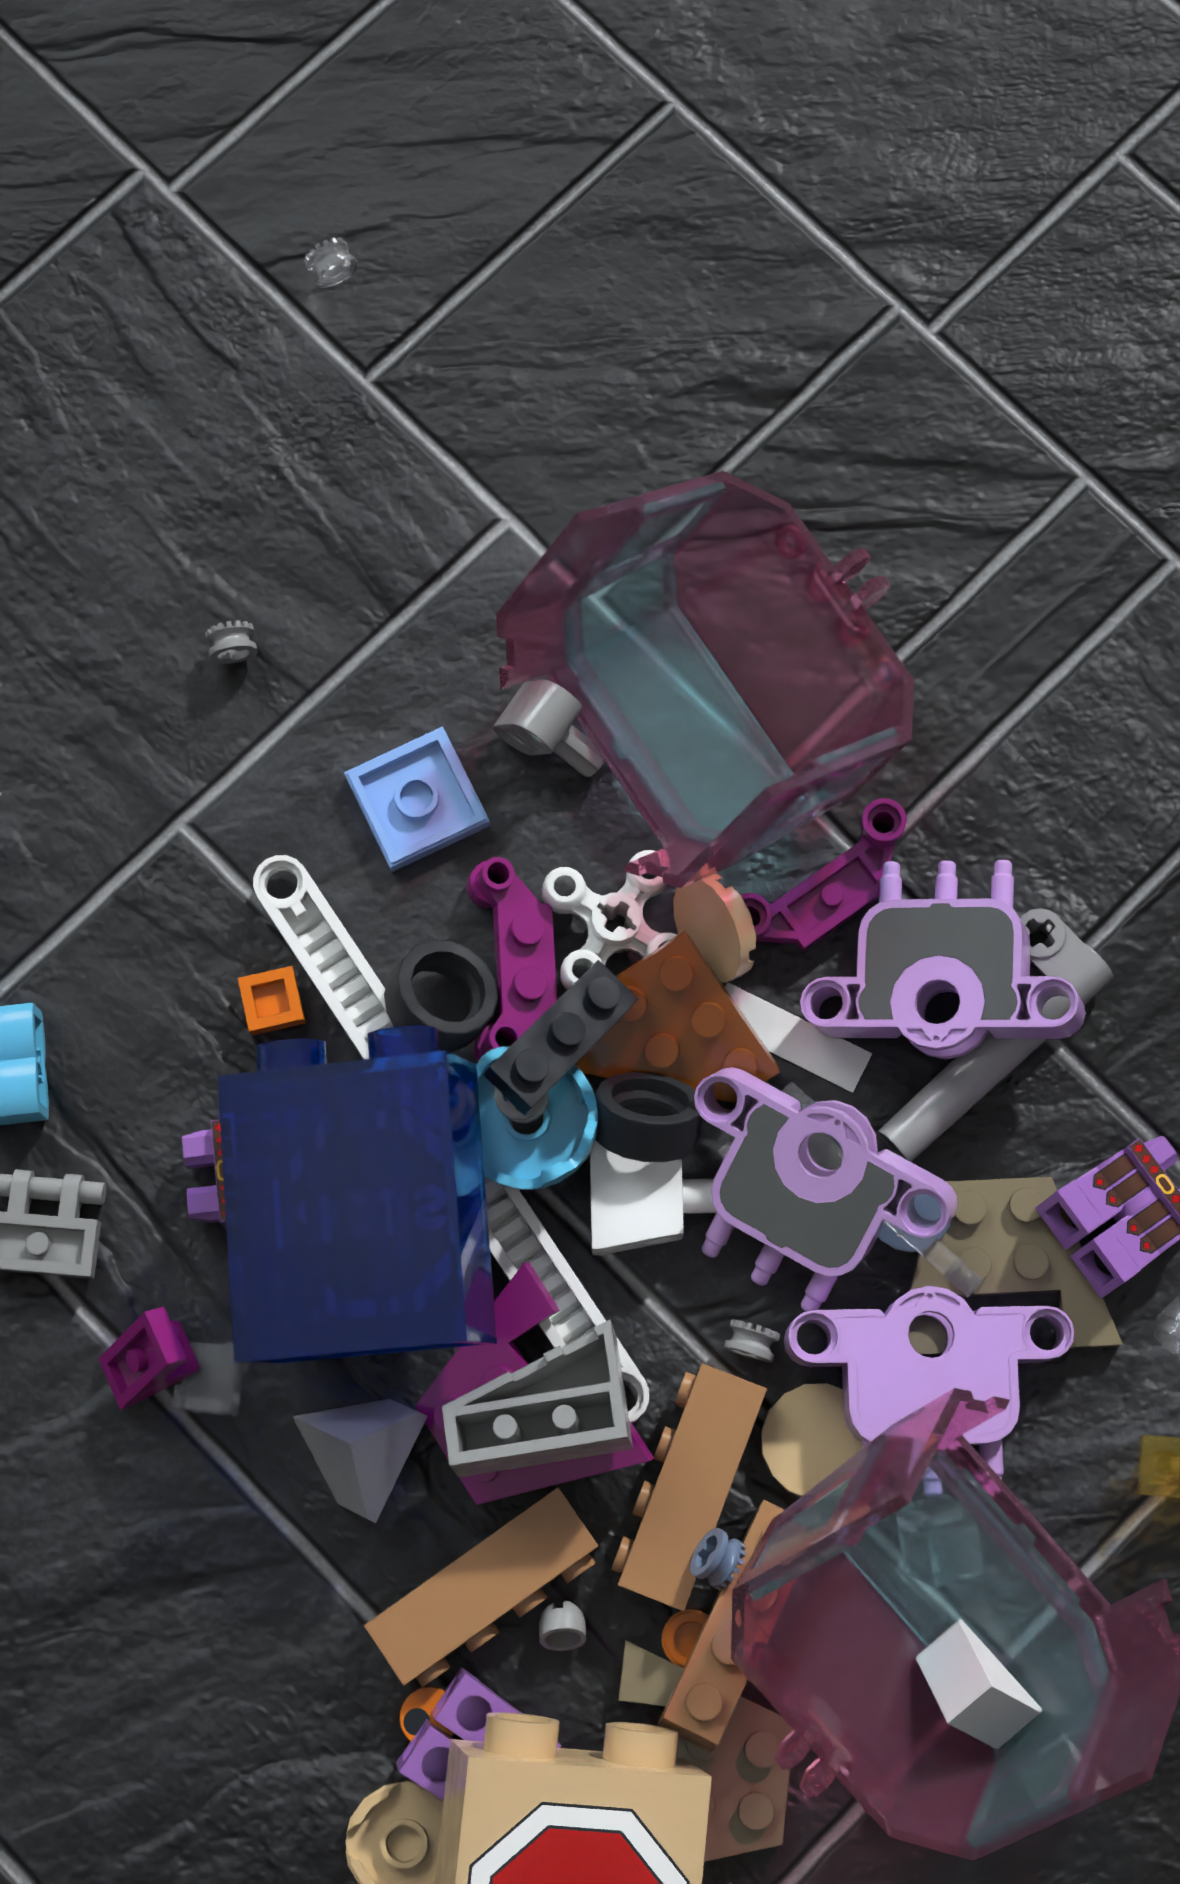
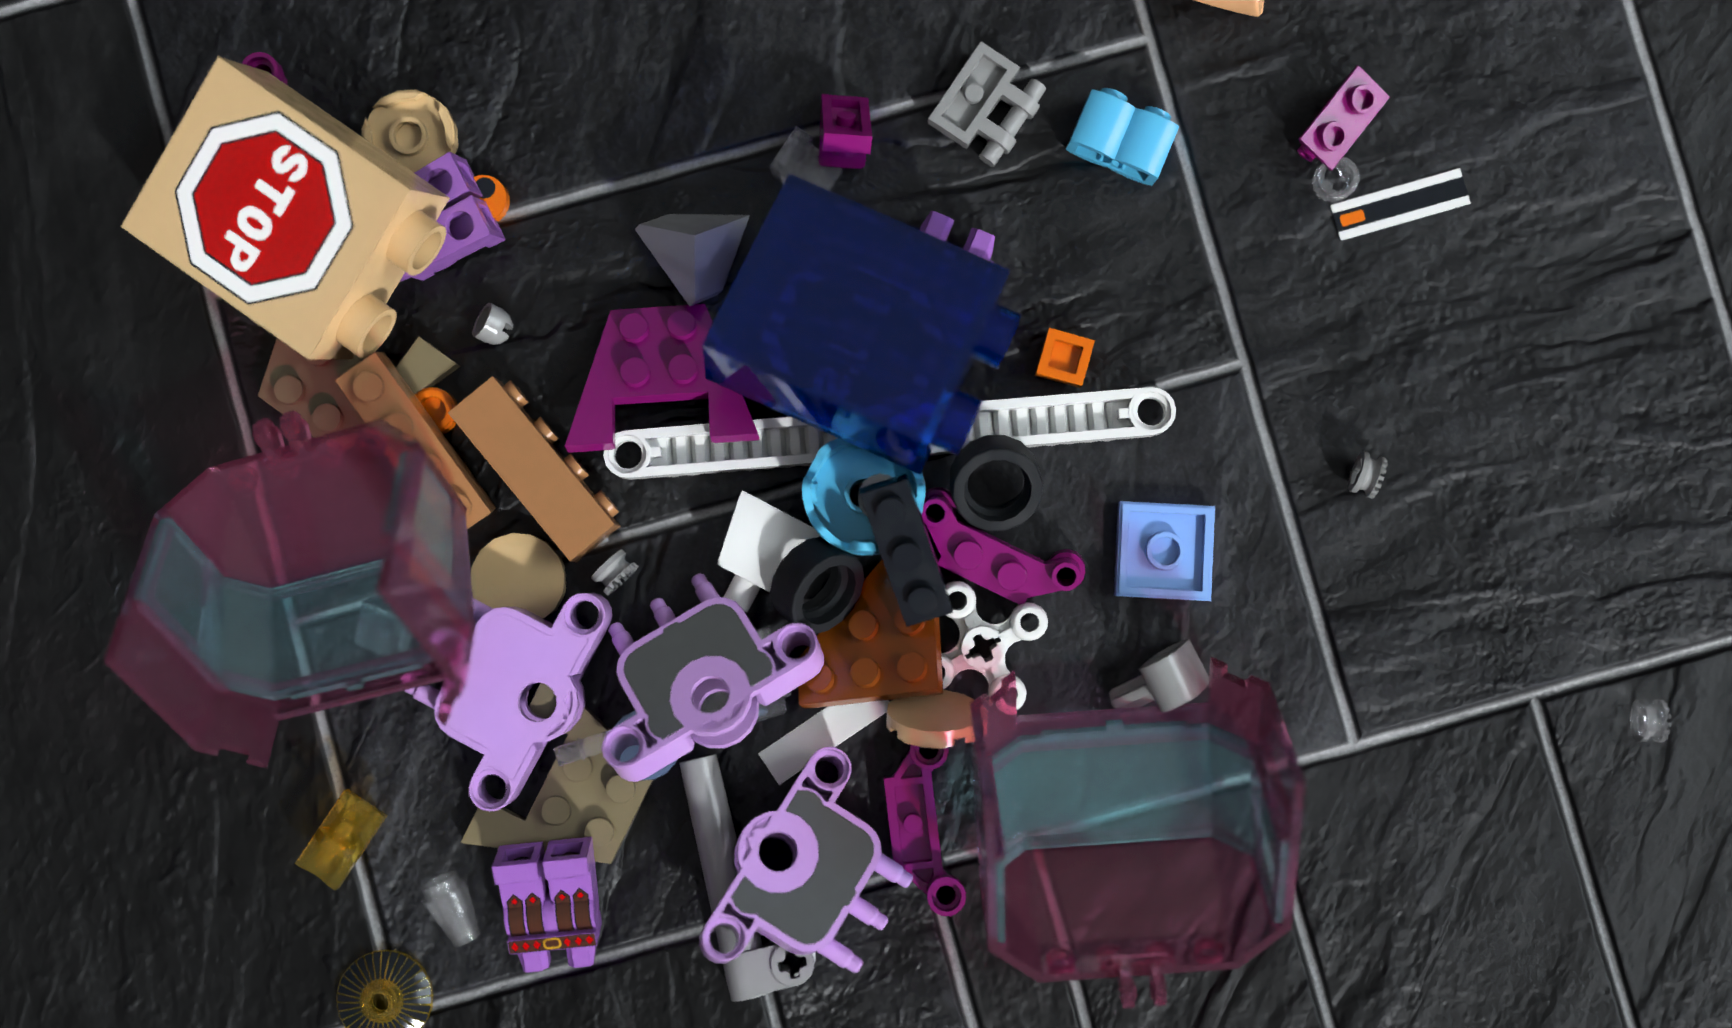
camera: 115 degrees right, 10 degrees up
medium nougat brick [364,1487,599,1688] -> none
light grey wedge [442,1320,633,1478] -> none
sand blue bush [690,1528,746,1590] -> none
white slope [916,1618,1042,1749] -> none

